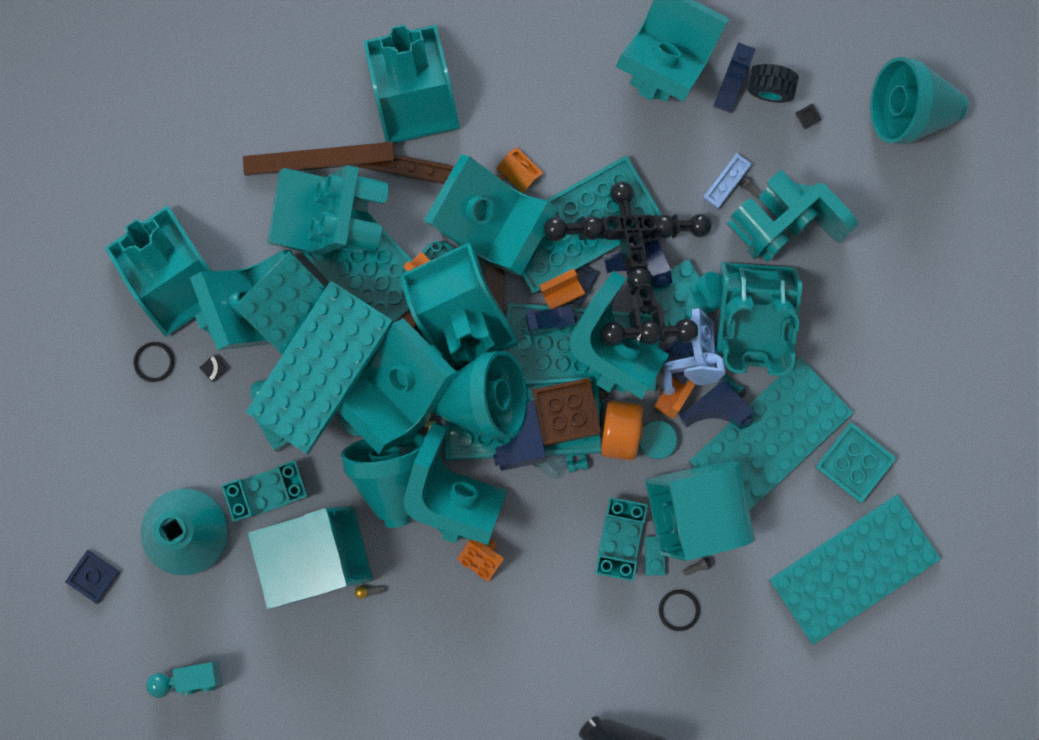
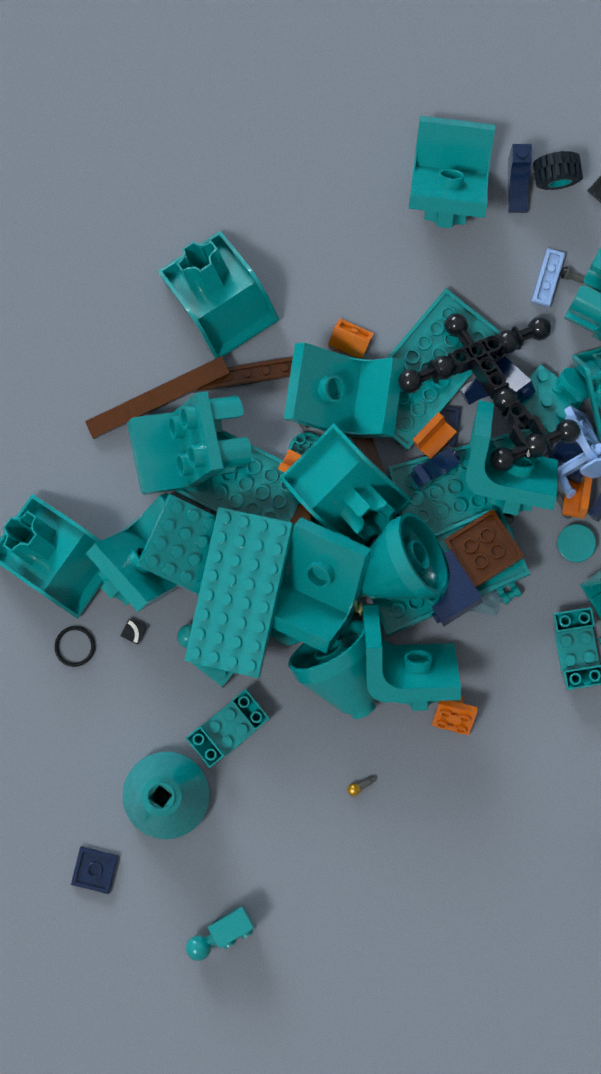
camera: 15 degrees left, 0 degrees up
piece [248,506,374,609] -> none
orange wheel [601,400,643,461] -> none

